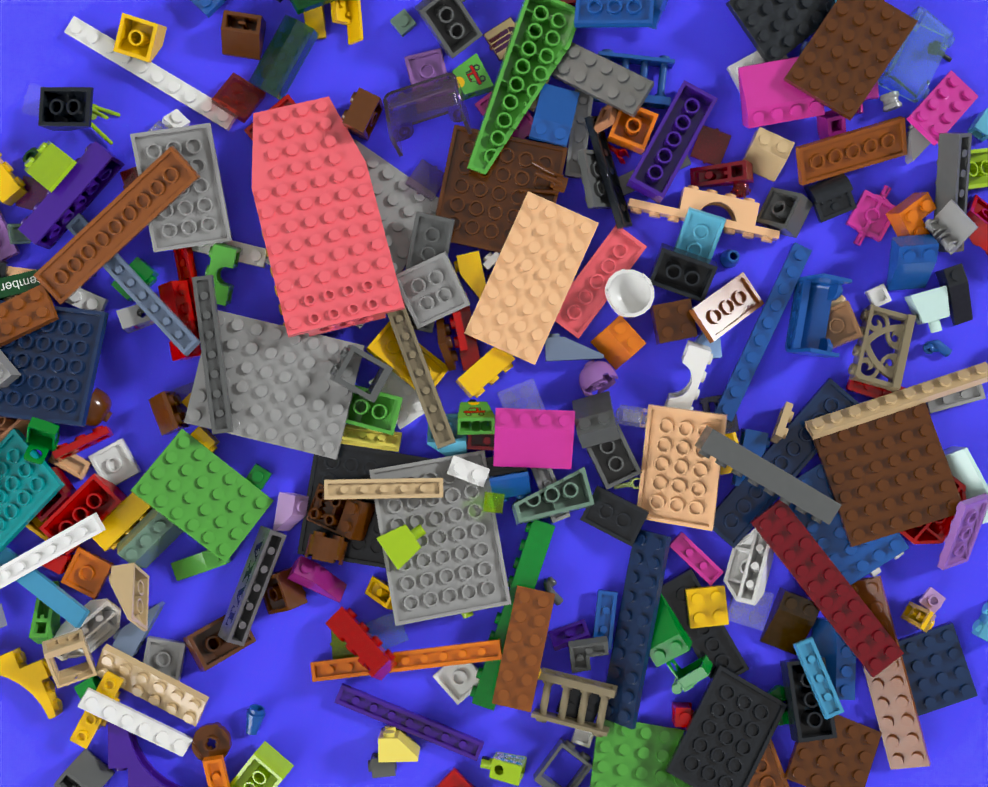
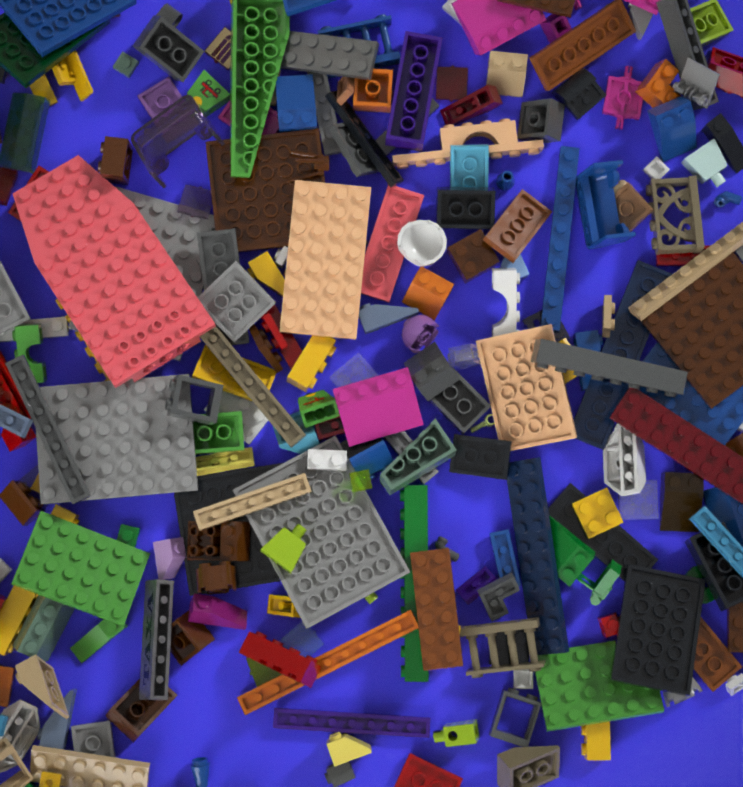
camera: 25 degrees left, 5 degrees down
white tile [432,663,479,705] -> none
red hand [608,143,630,164] -> none
dark pink plate [670,532,724,586] -> none
clear red plate [730,183,751,198] -> none

